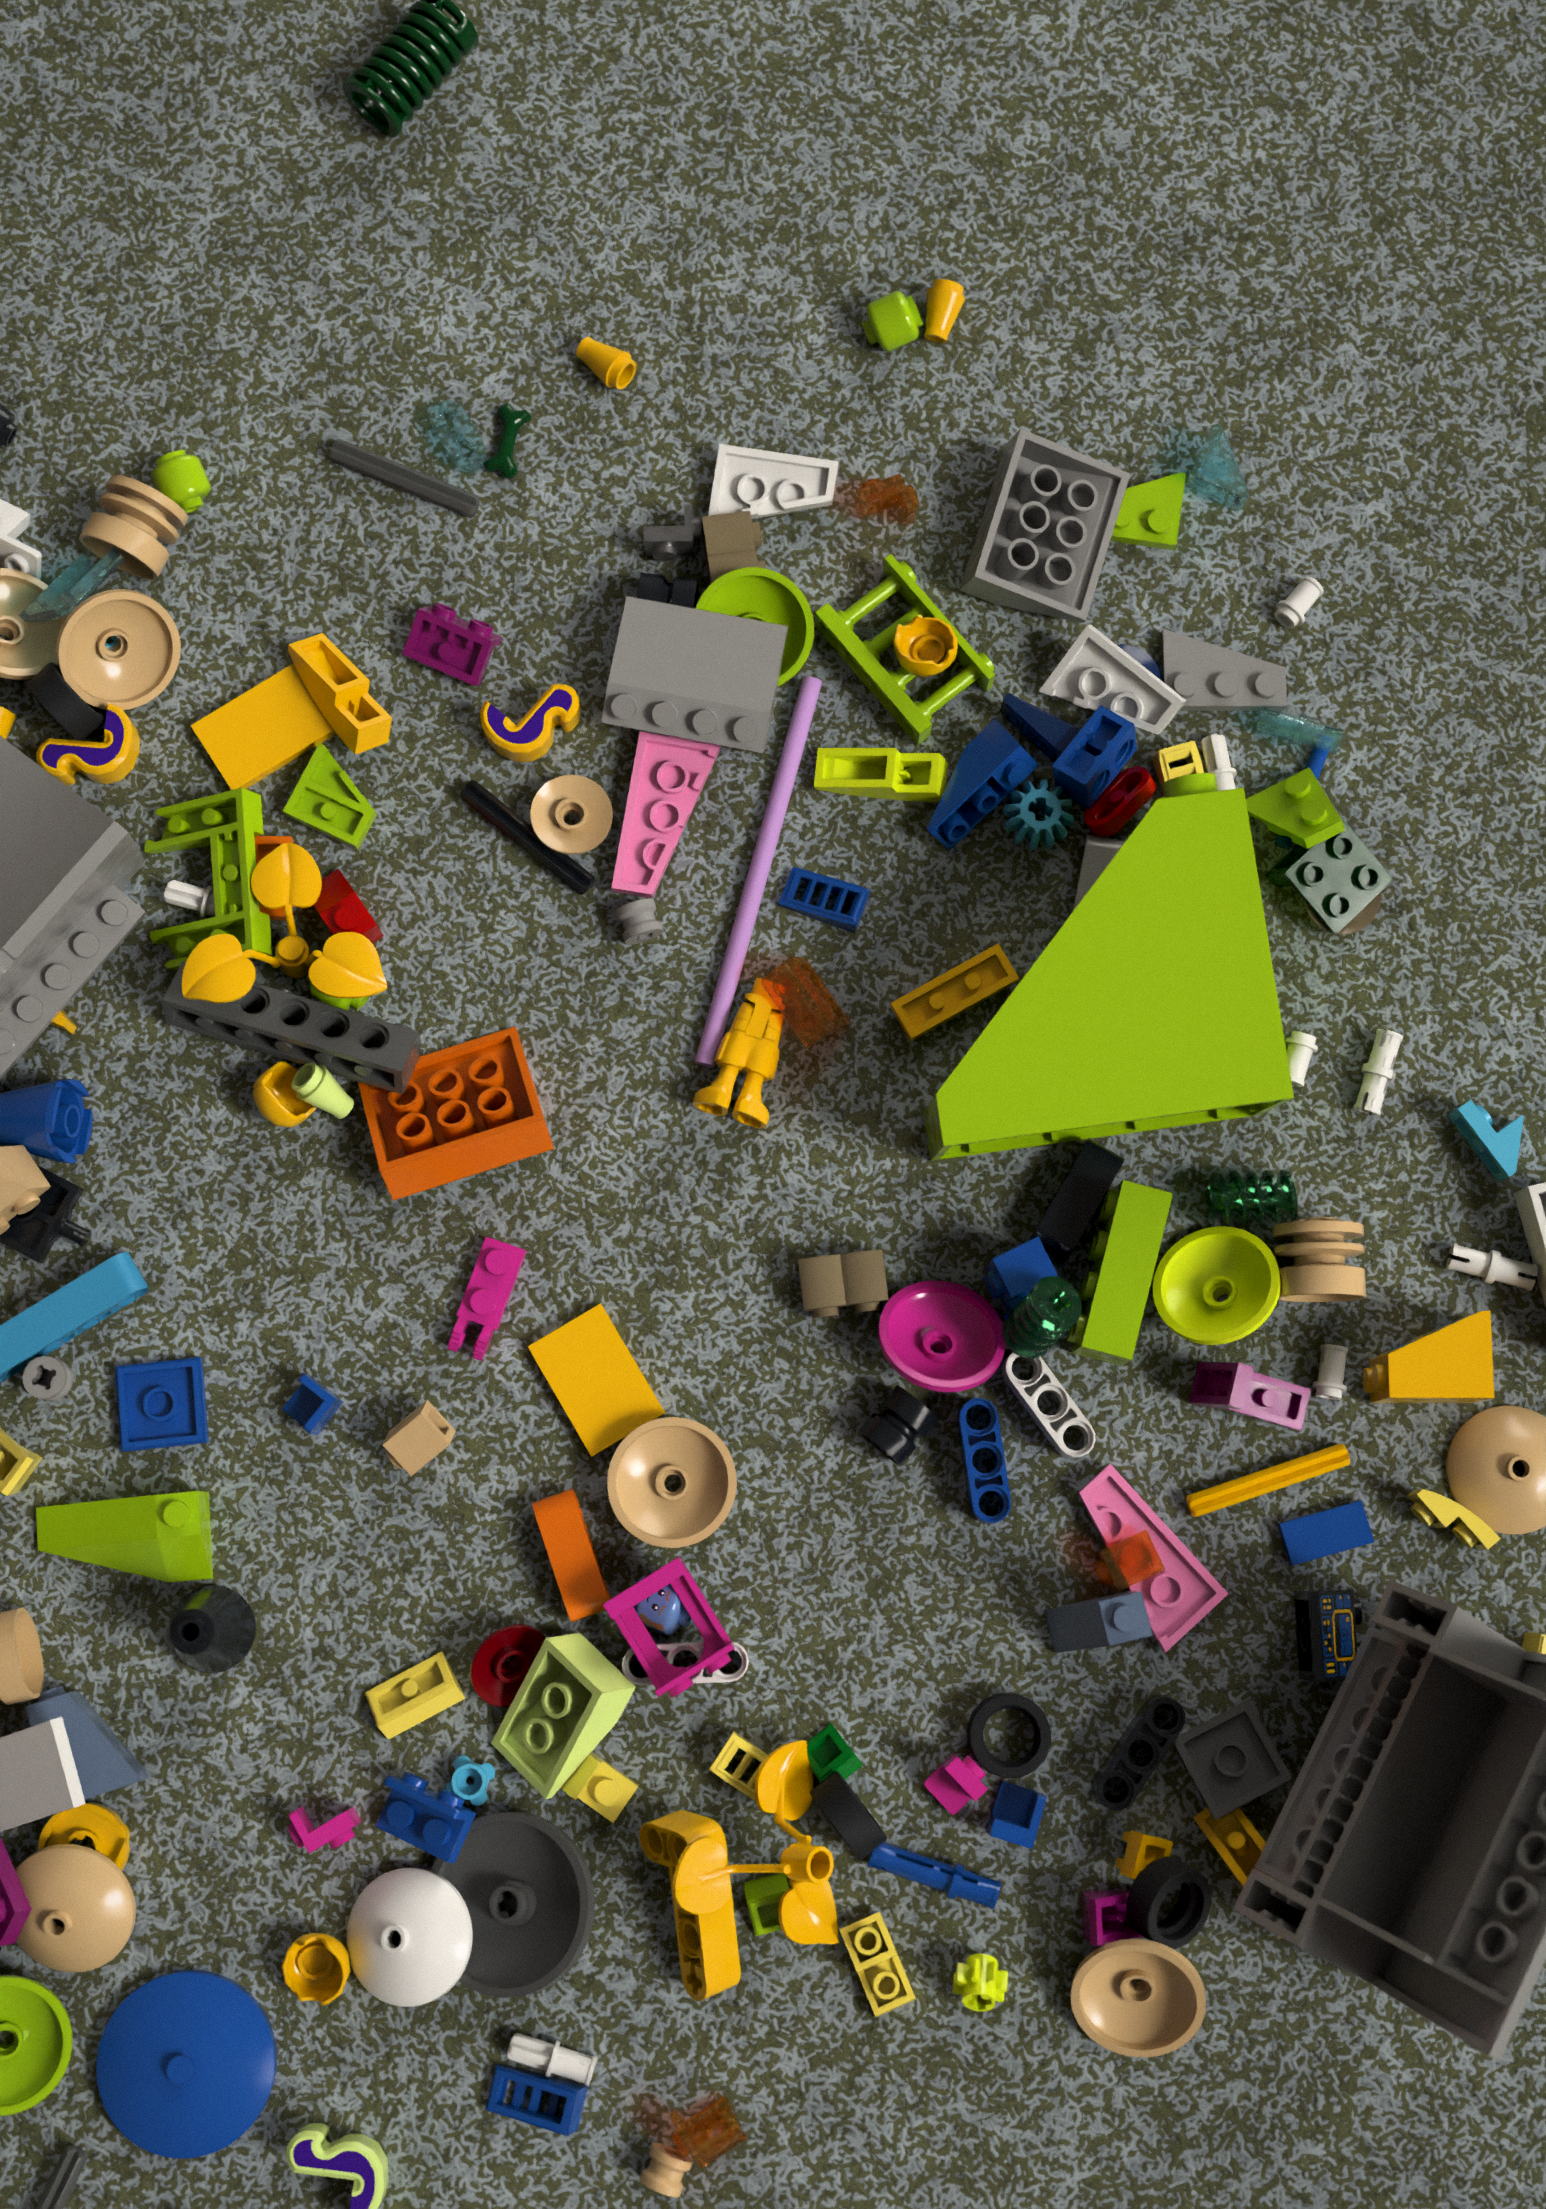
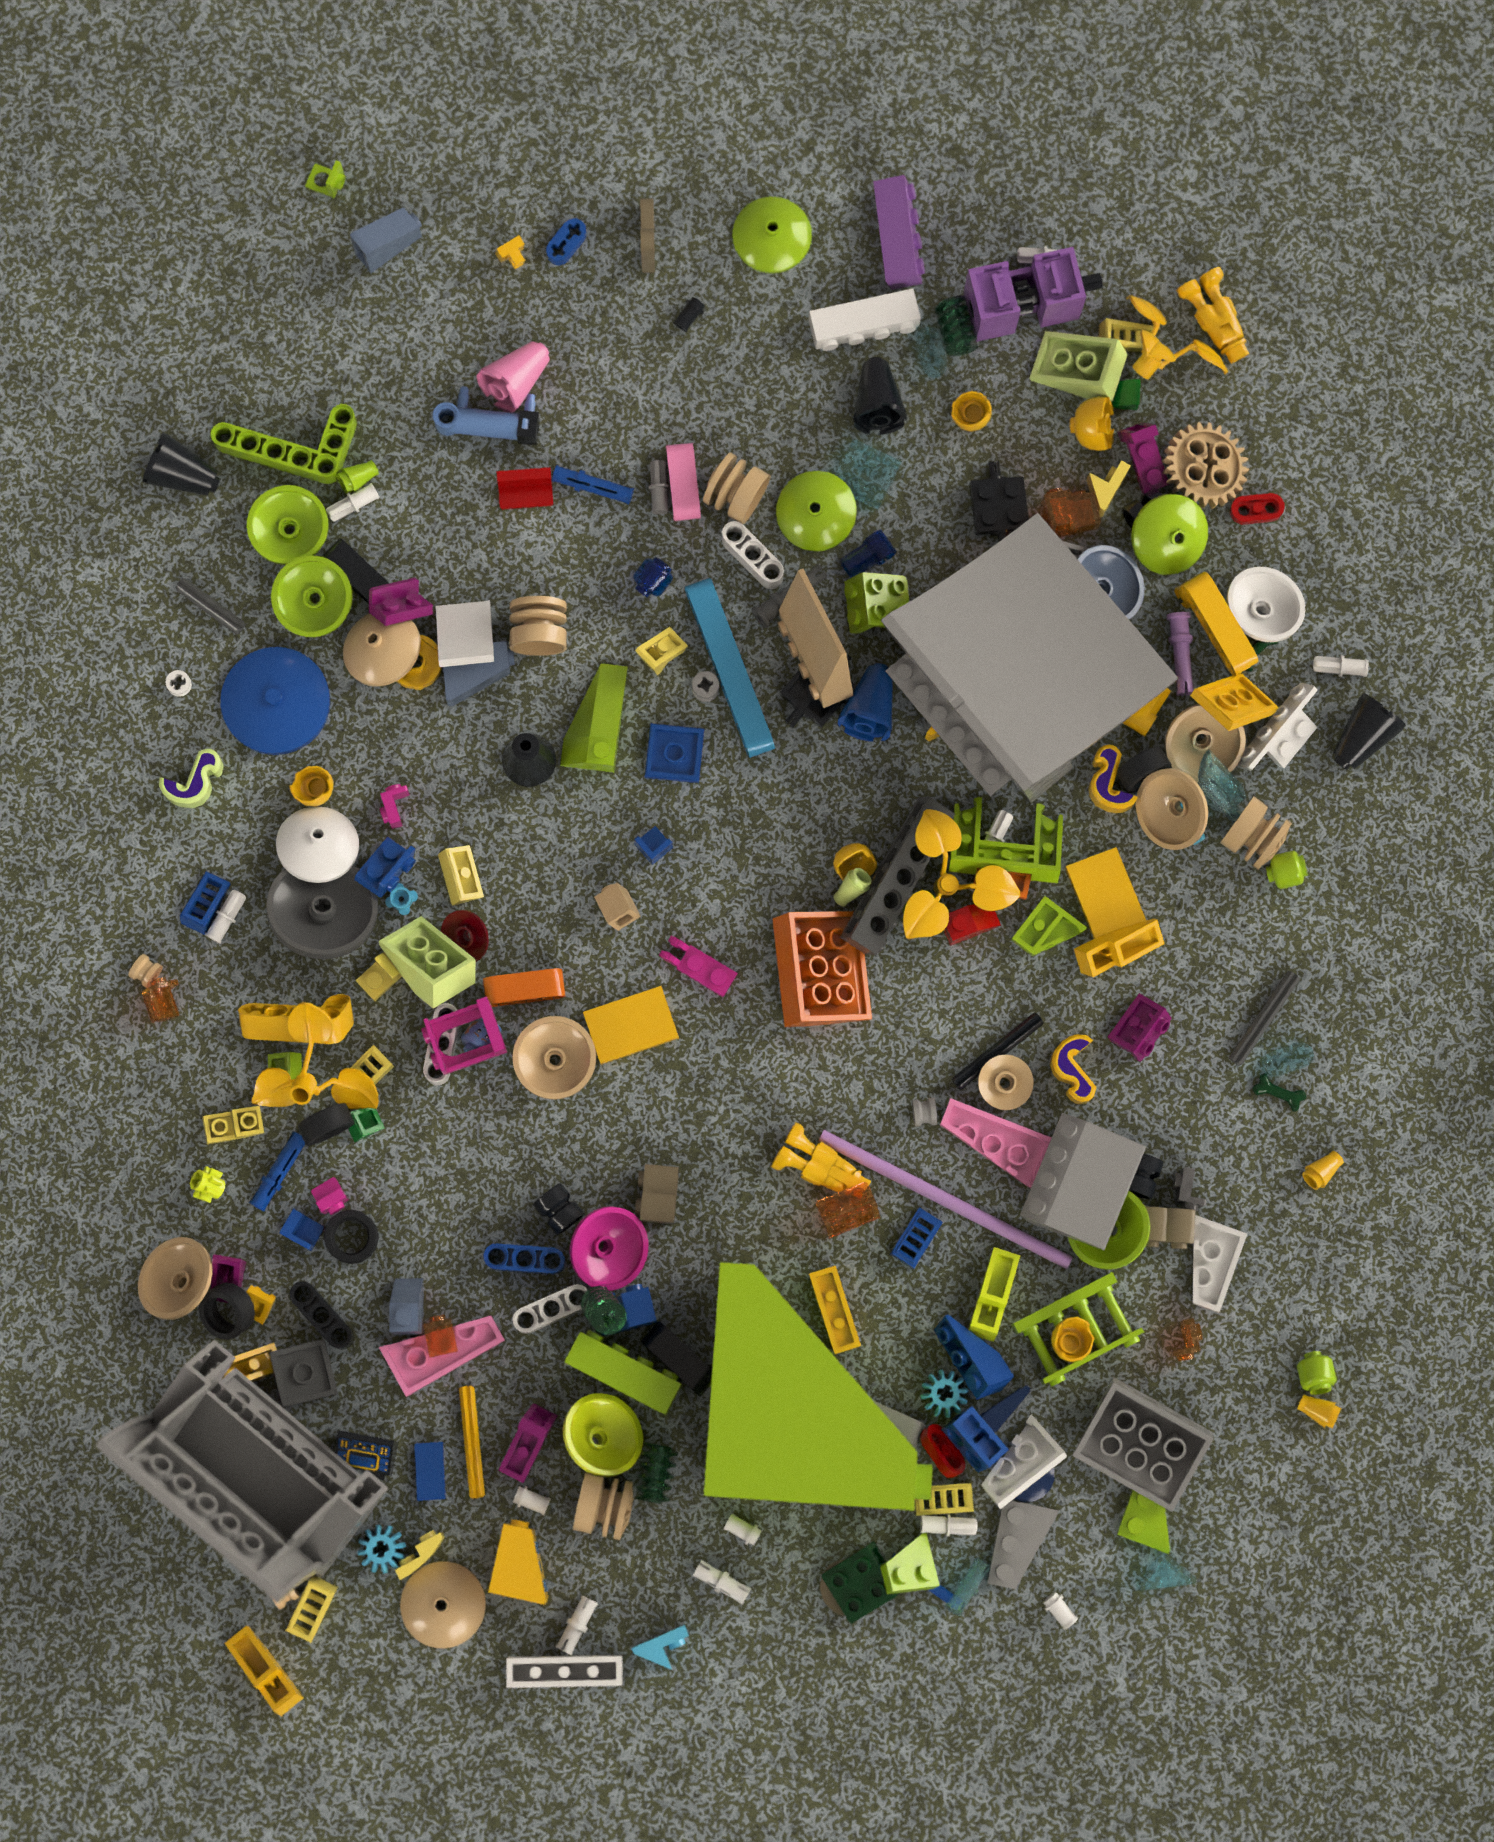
camera: 100 degrees right, 0 degrees up
none -> medium azure gear [357,1525,406,1573]

